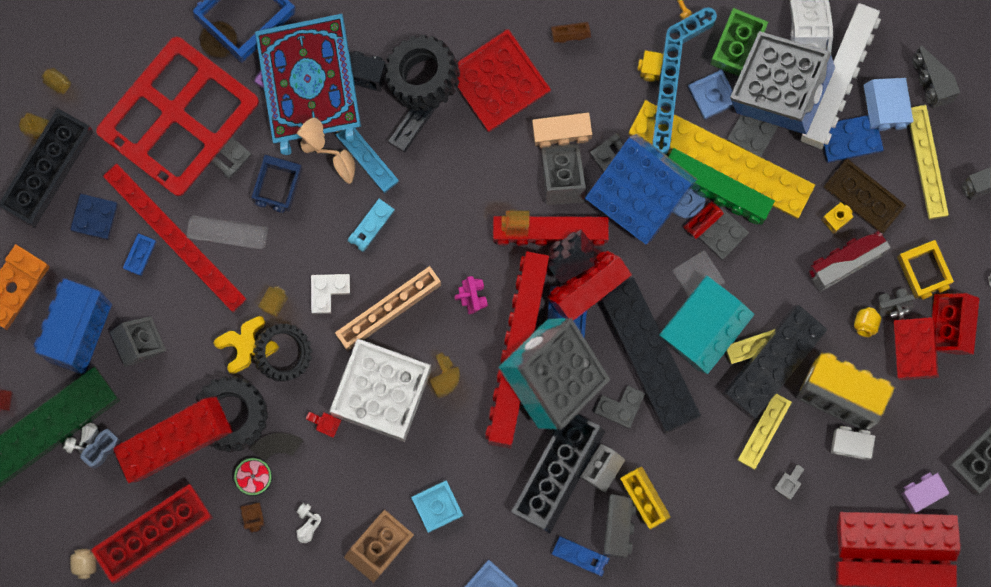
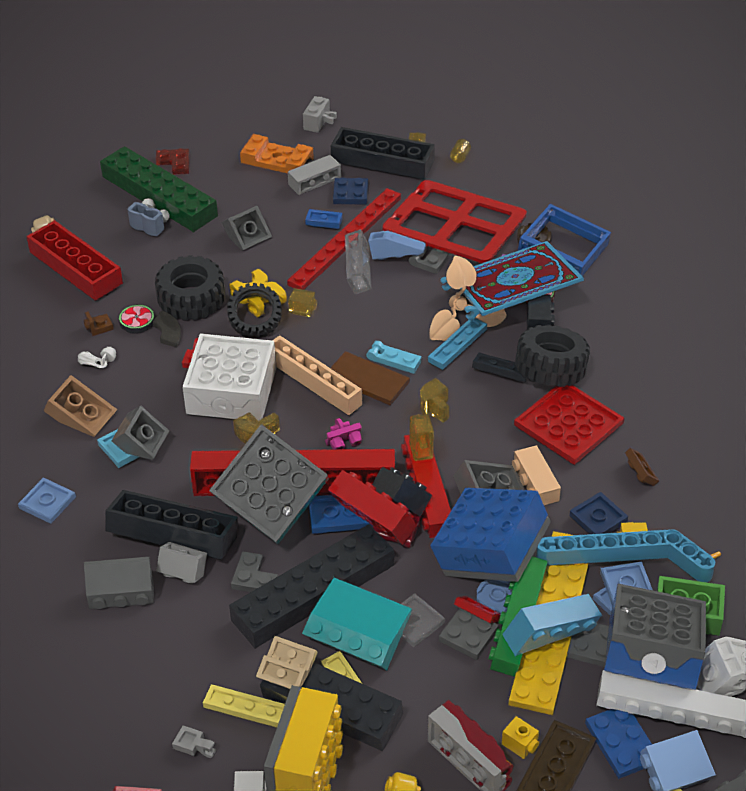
camera: 80 degrees right, 35 degrees down
blue piece [34,279,112,375] -> none
red brick [113,397,232,483] -> none
dark blue window [251,155,303,213] -> none
white plate [311,274,350,314] -> none
blue plate [552,537,609,577] -> none
yellow brick [620,466,671,529] -> none
none -> dark grey slope [111,406,169,460]
none -> tan slope [256,636,318,689]
none -> light grey brick [288,155,341,195]
none -> reddish brown tile [330,351,410,406]
none -> medium blue slope [368,231,426,260]
none -> clear yellow brick [420,378,449,422]
none -> dark azure wedge [502,594,602,656]
none -> dark blue plate [569,492,628,534]
none -> medium blue tile [600,562,653,606]

